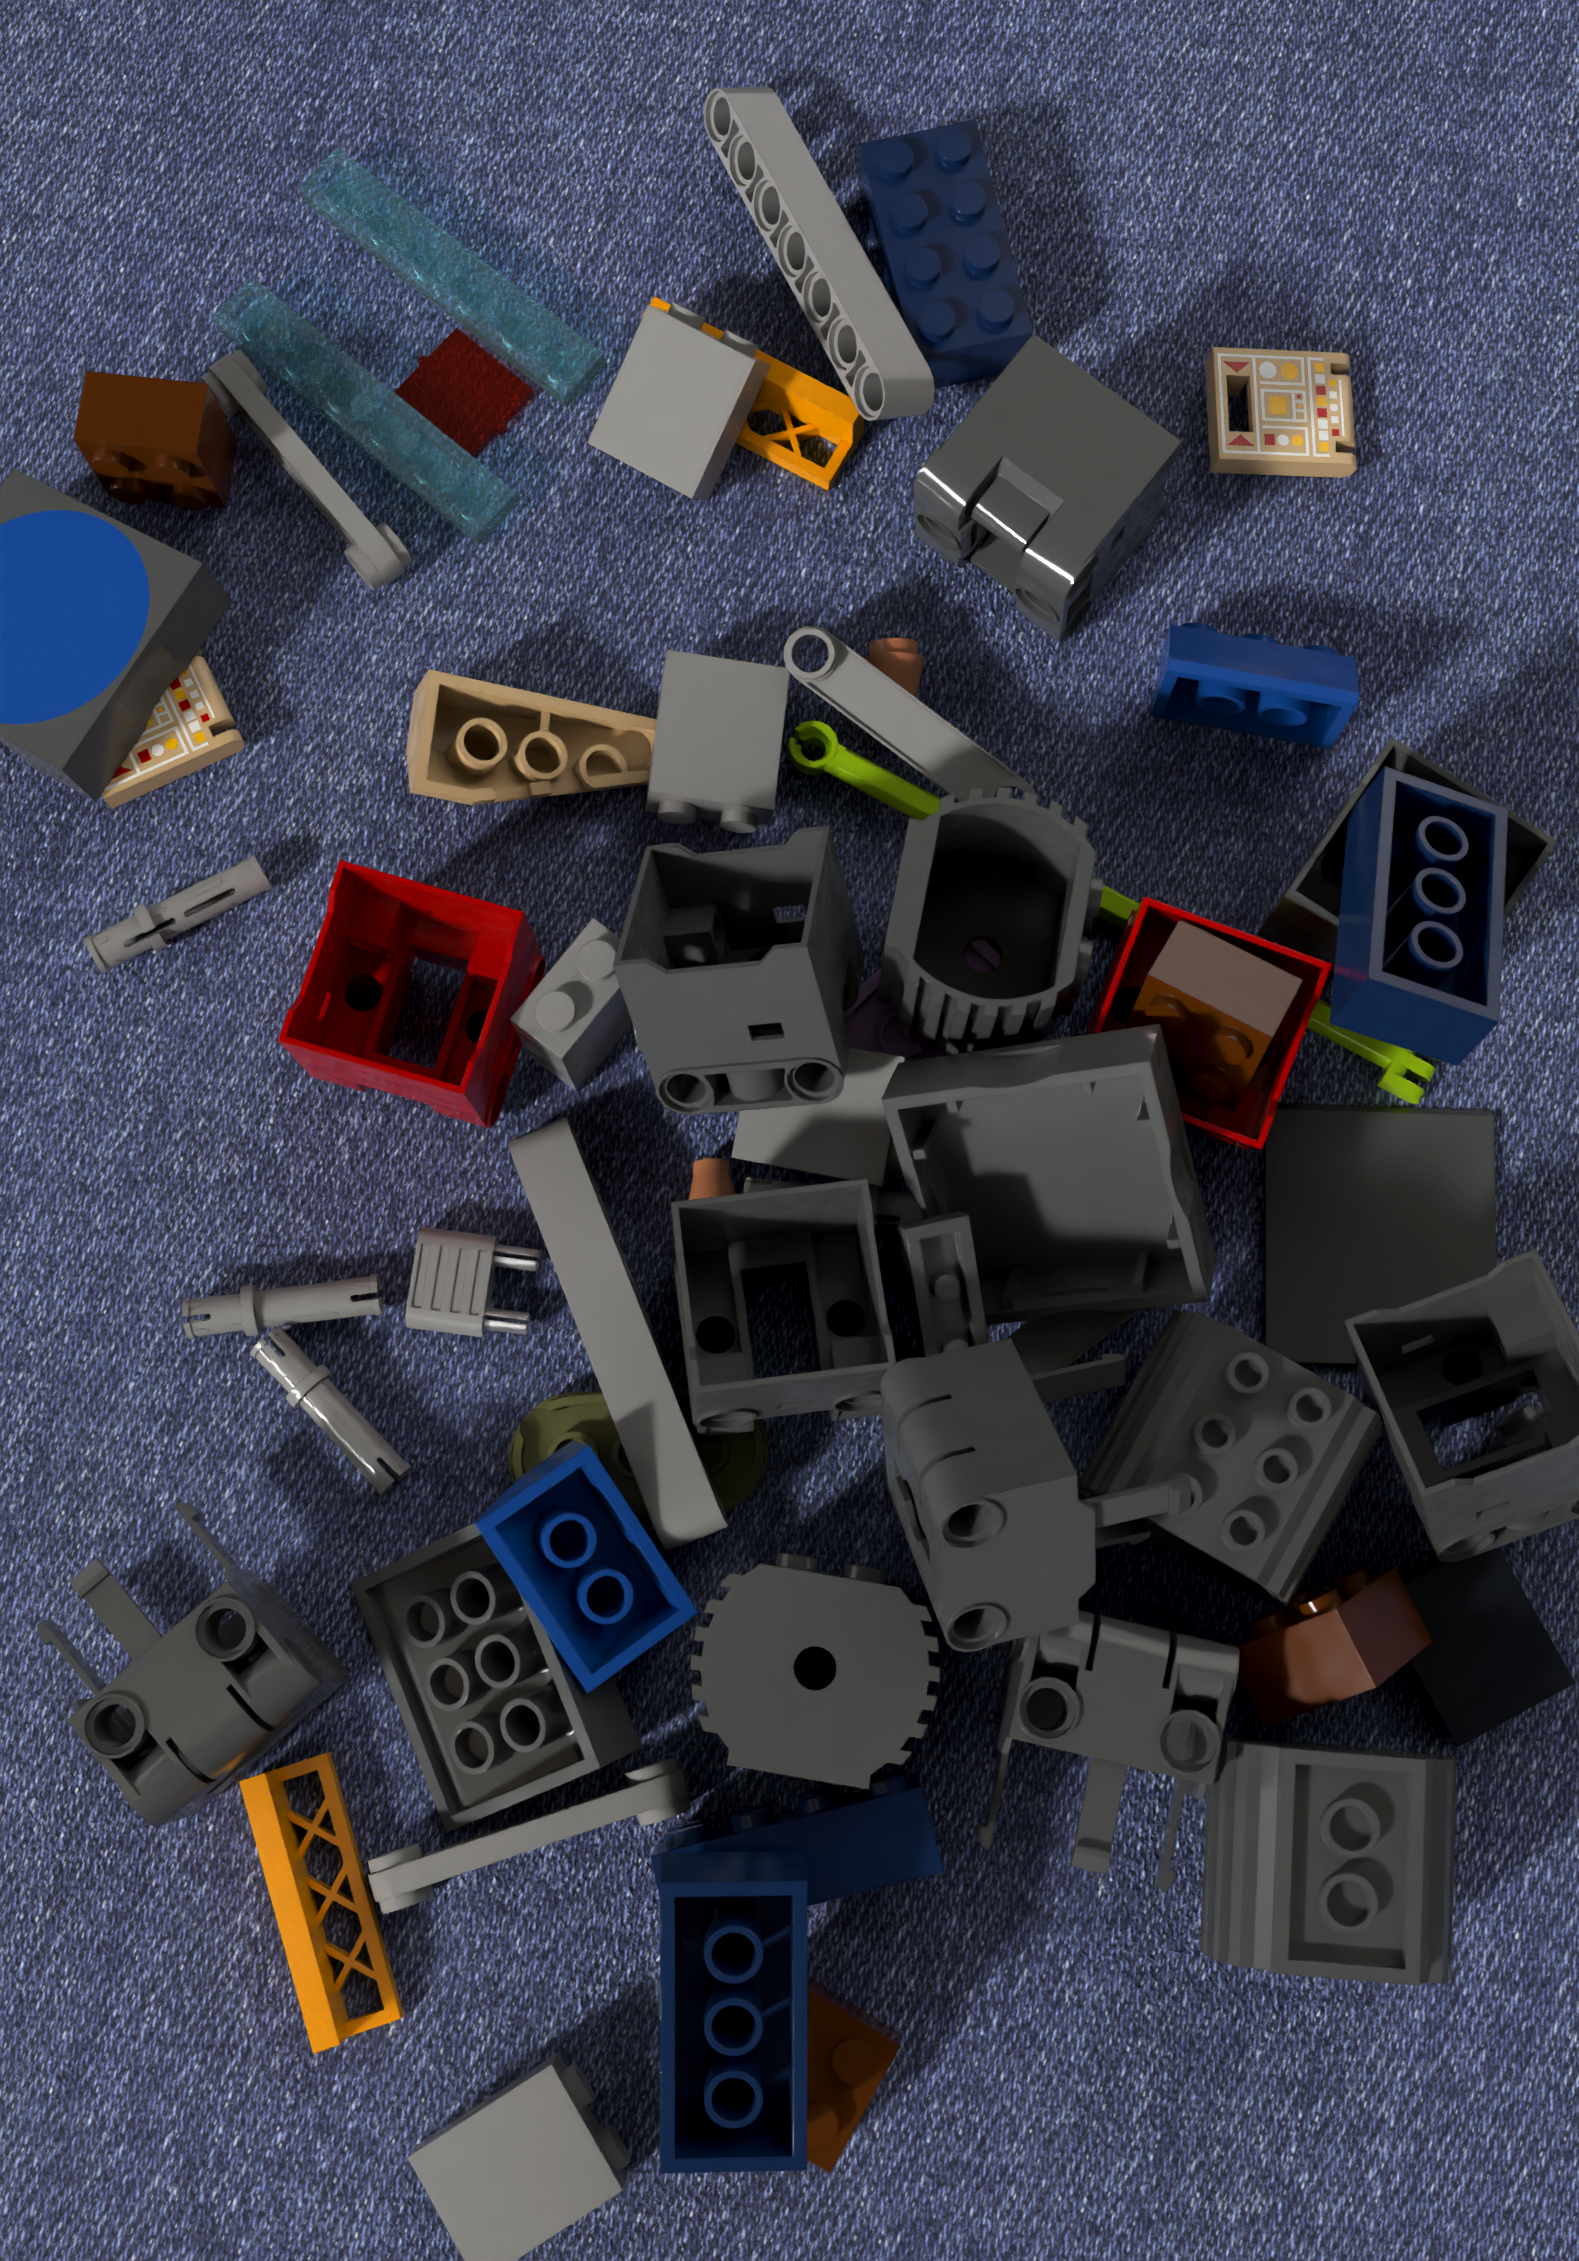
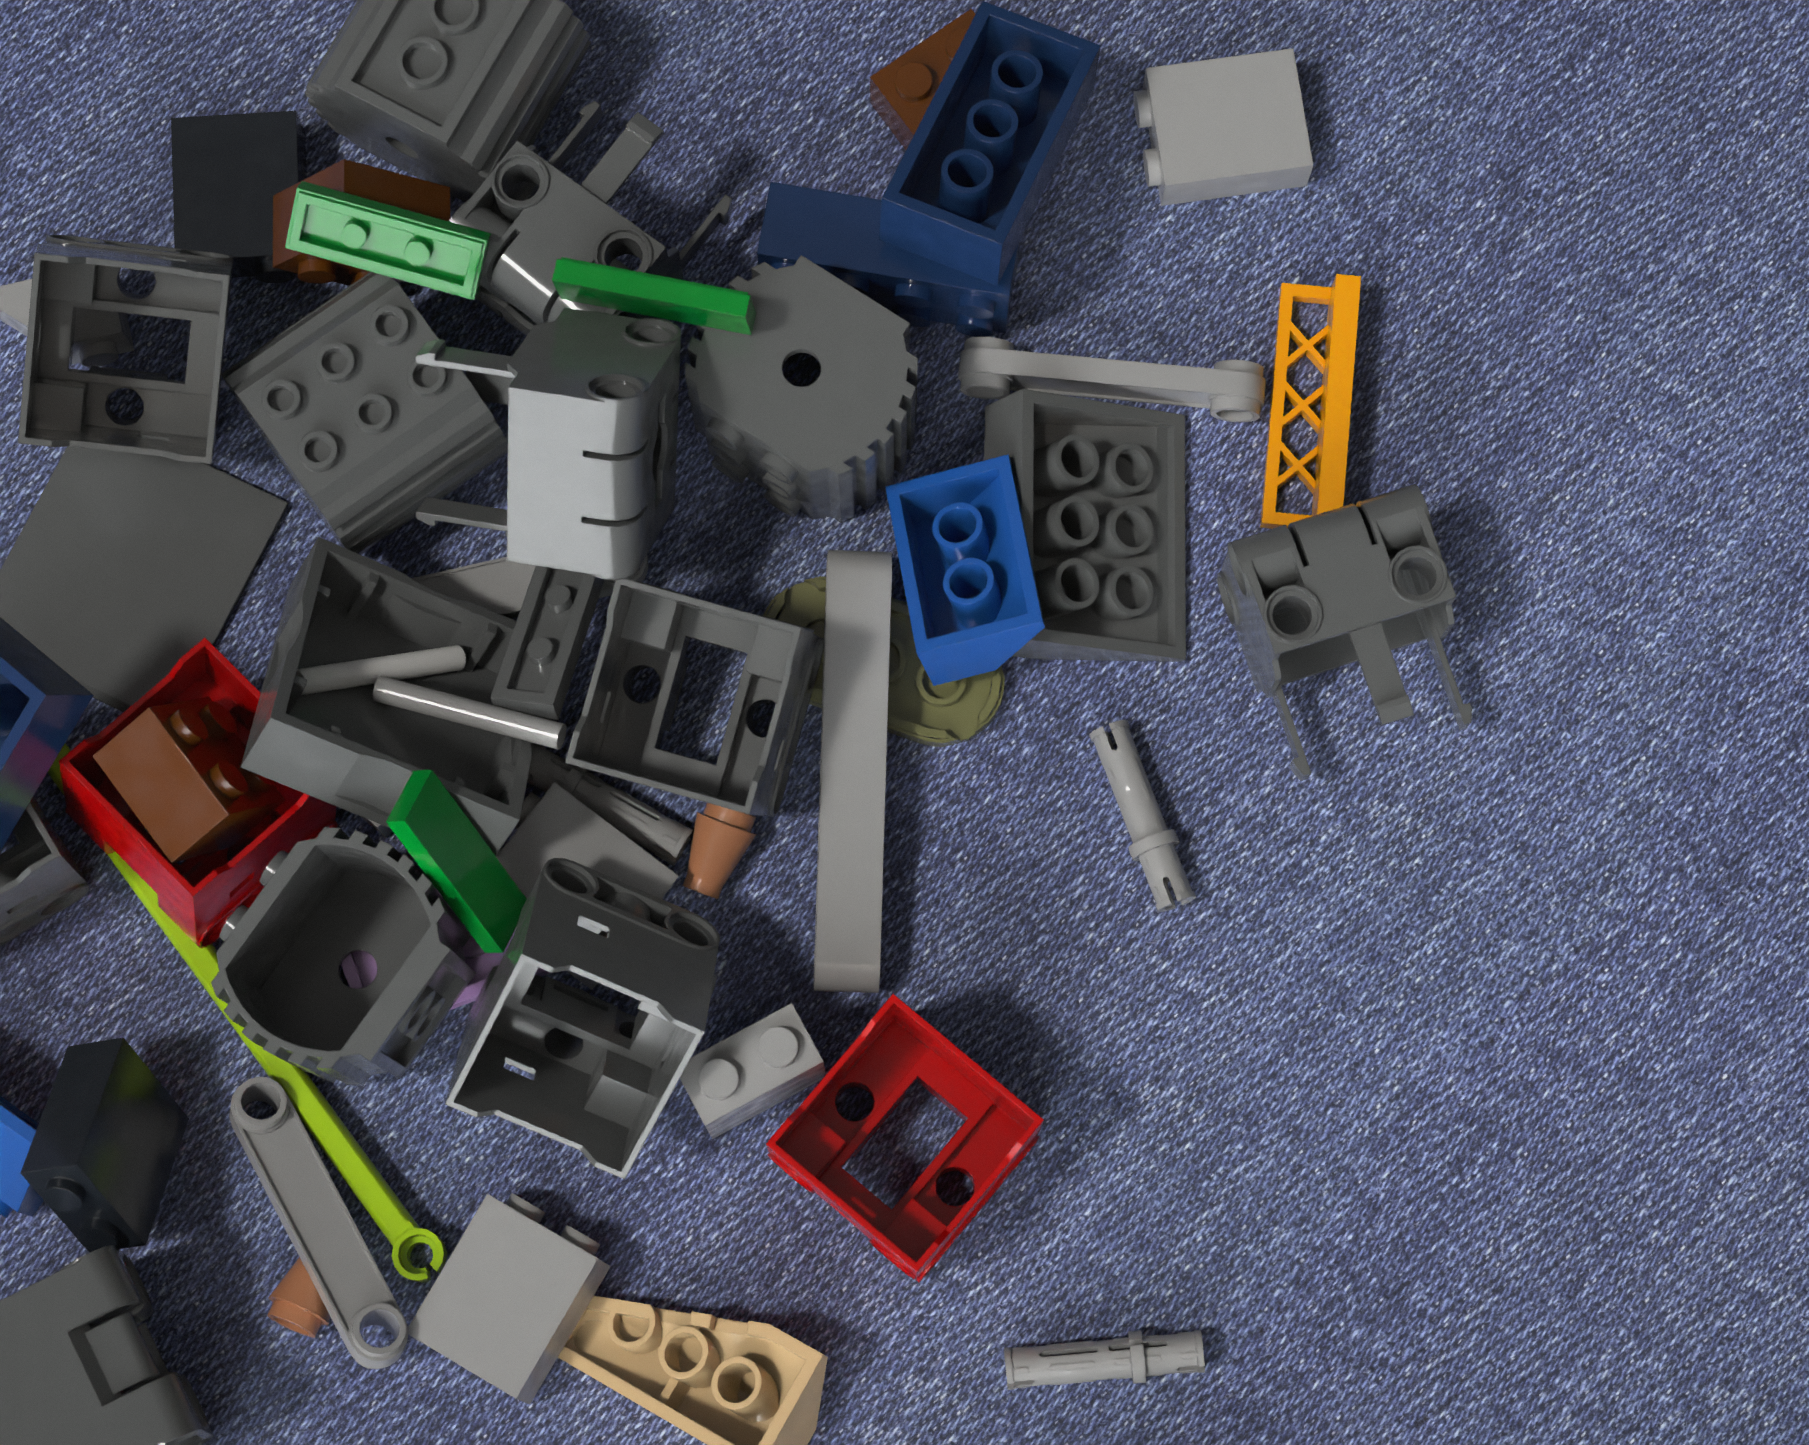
camera: 160 degrees left, 0 degrees up
light grey pin [182,1274,384,1339] -> none
light grey piece [405,1227,541,1337] -> none
none -> black brick [20,1038,189,1253]
none -> tile [285,181,491,300]
none -> white bar [296,645,466,695]
none -> light grey bar [373,676,567,750]
none -> green tile [386,770,527,953]
none -> green tile [552,257,756,335]

